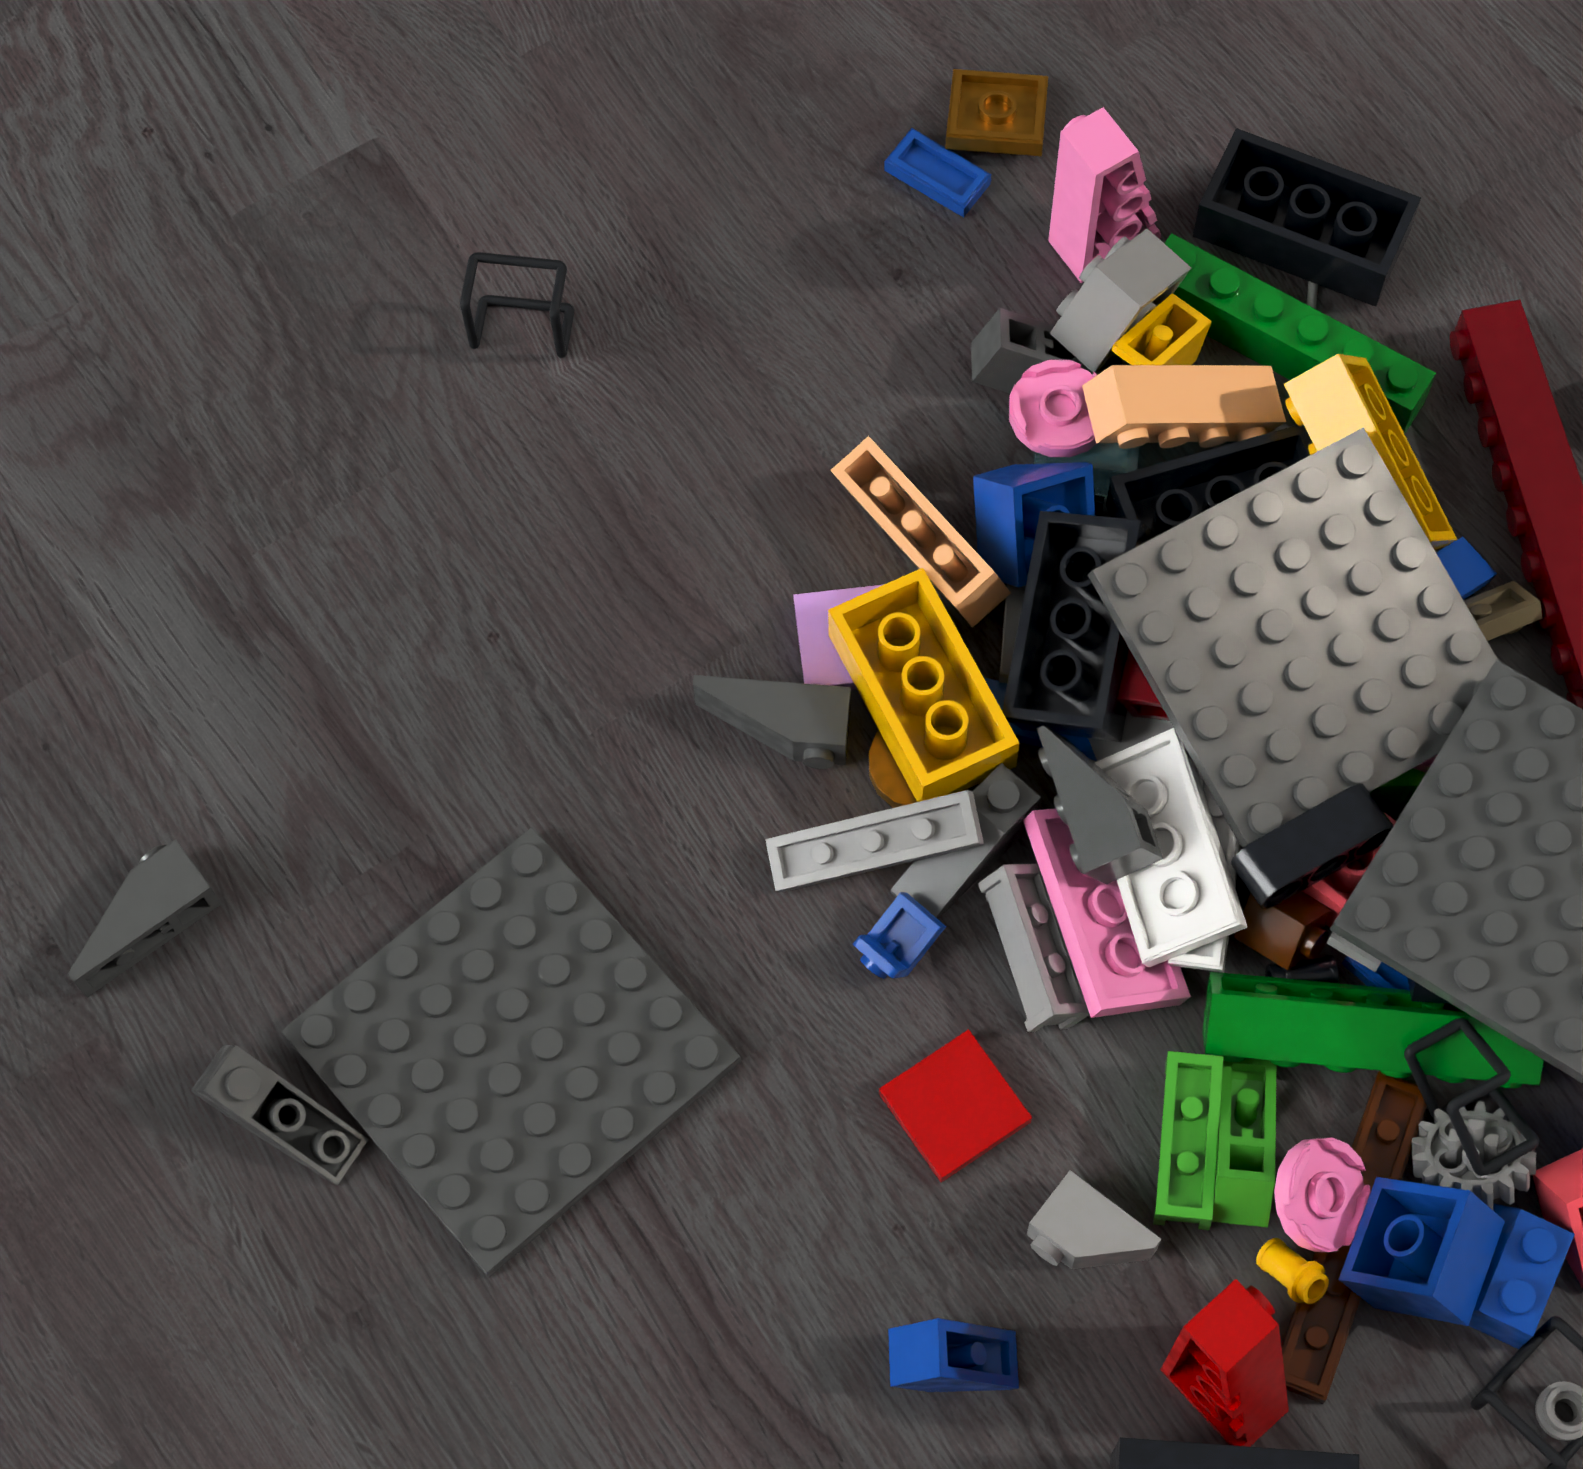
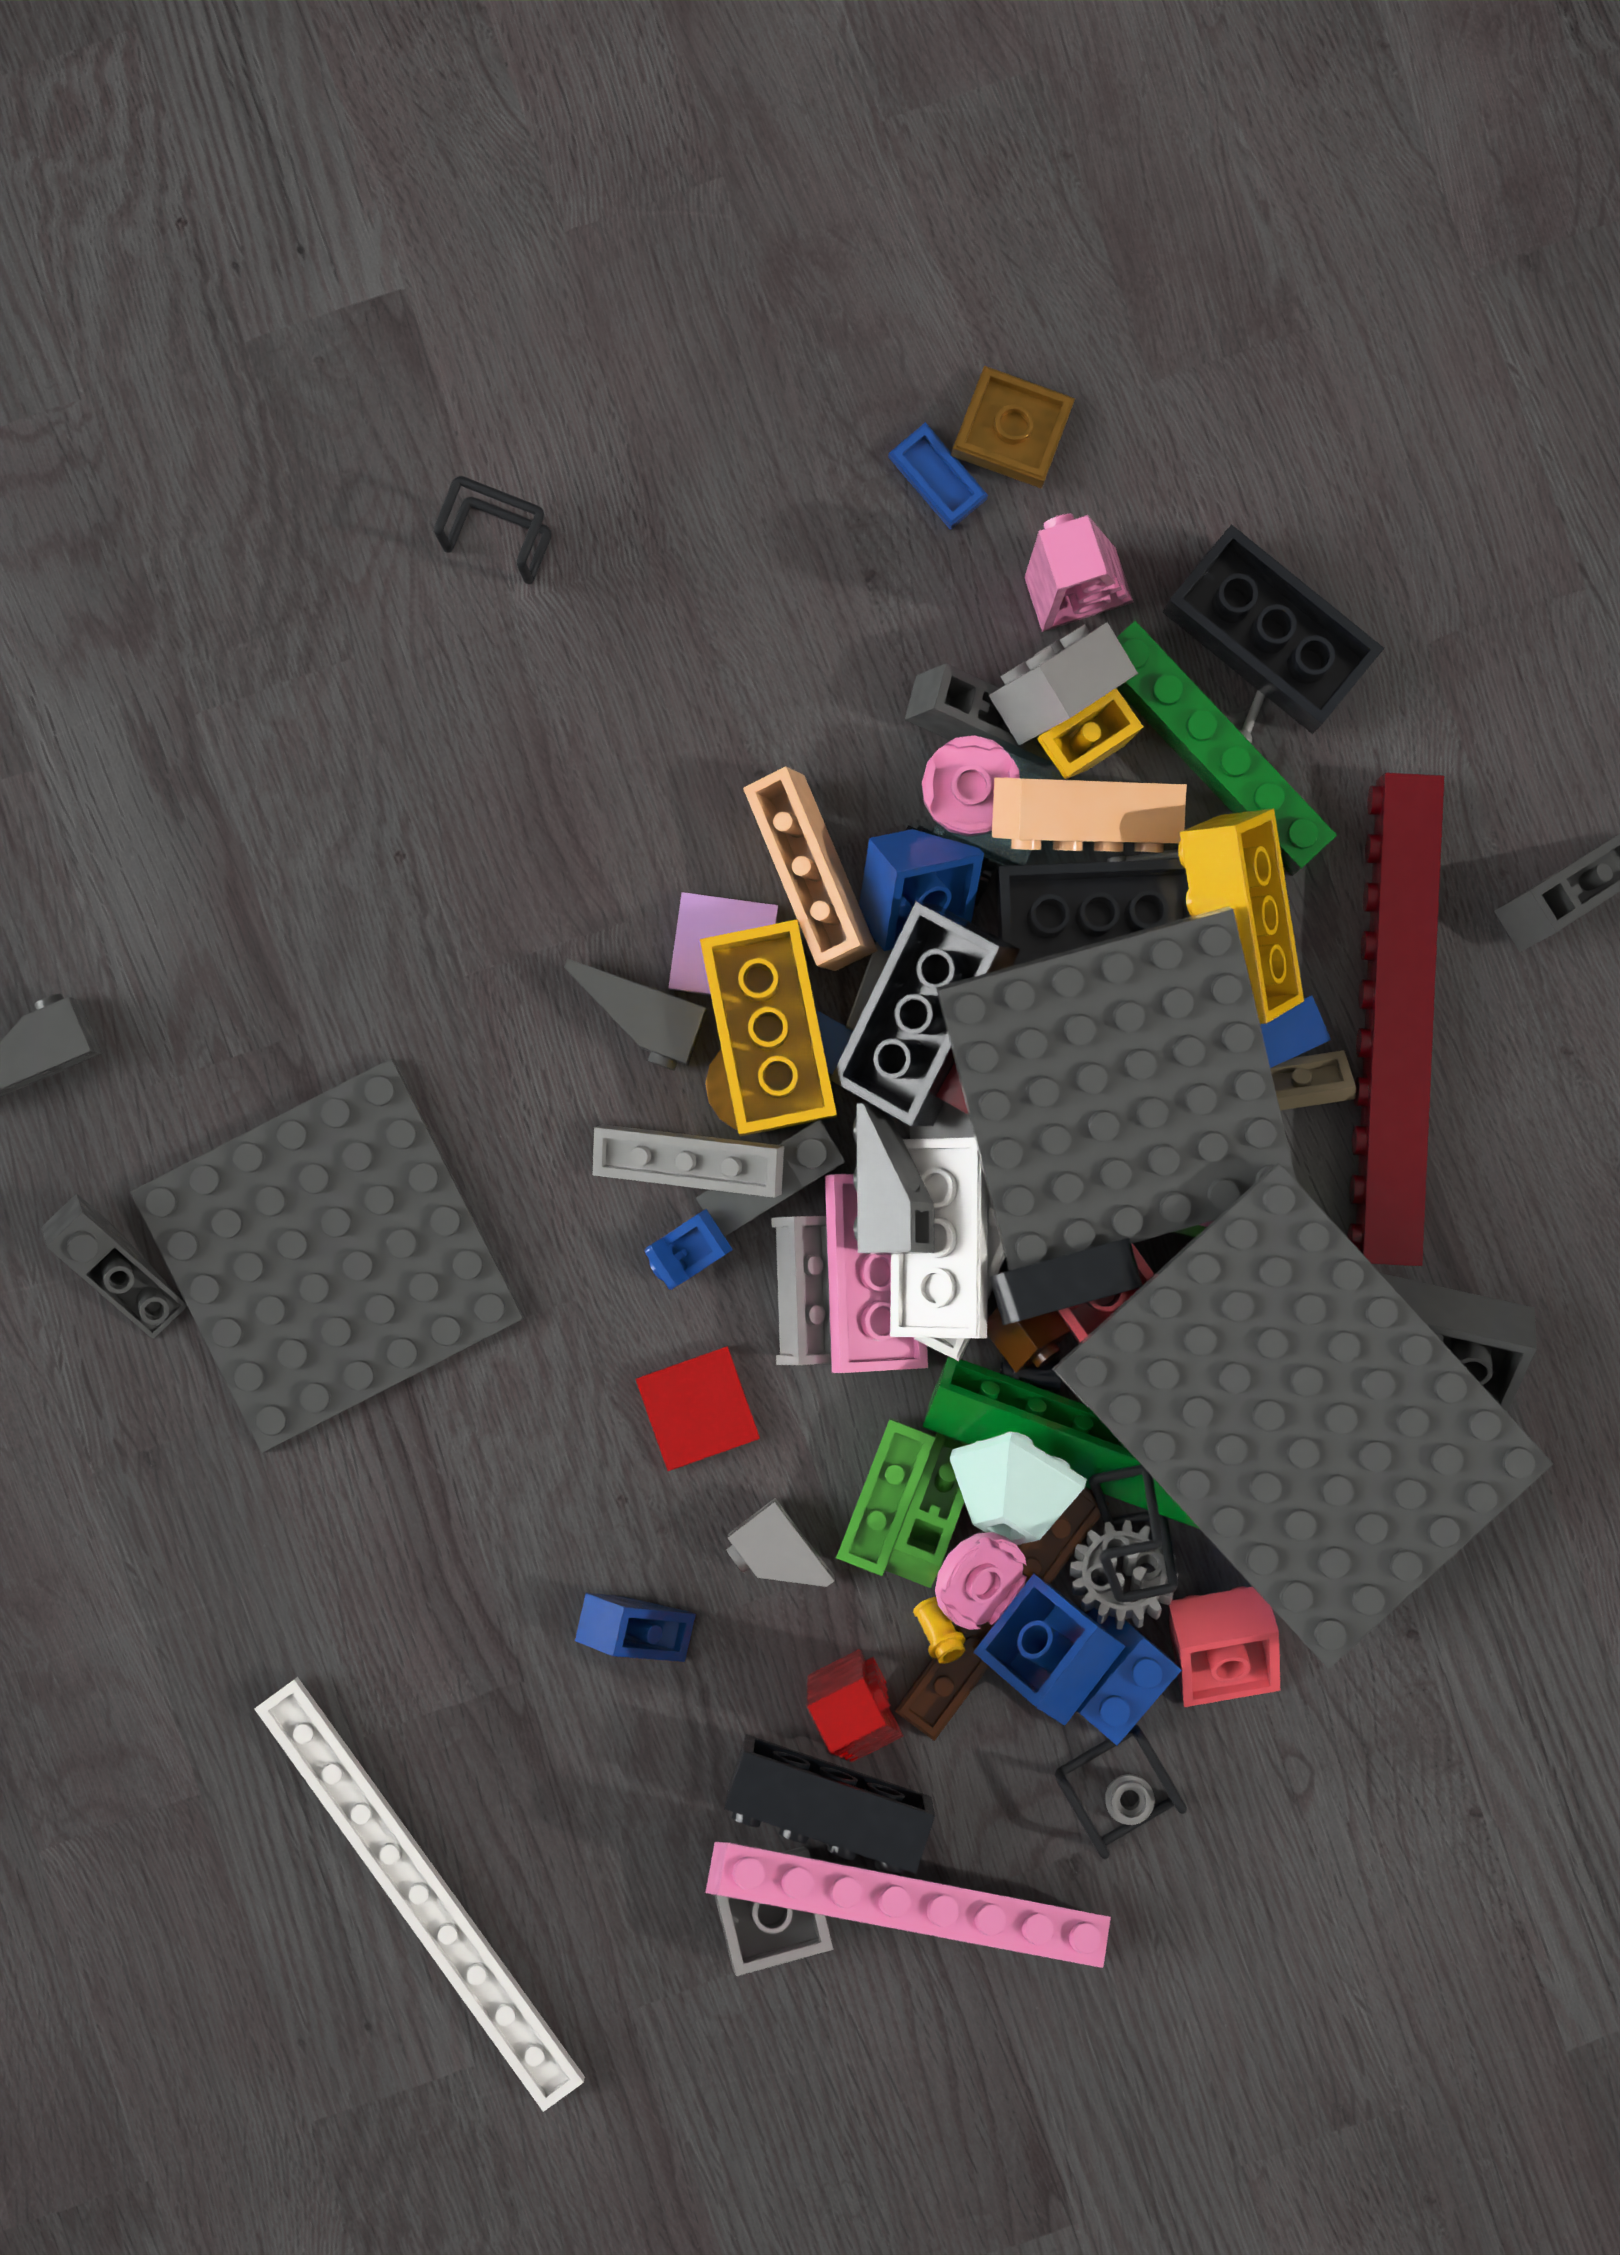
camera: 15 degrees right, 20 degrees up
none -> light aqua slope [949,1432,1087,1545]

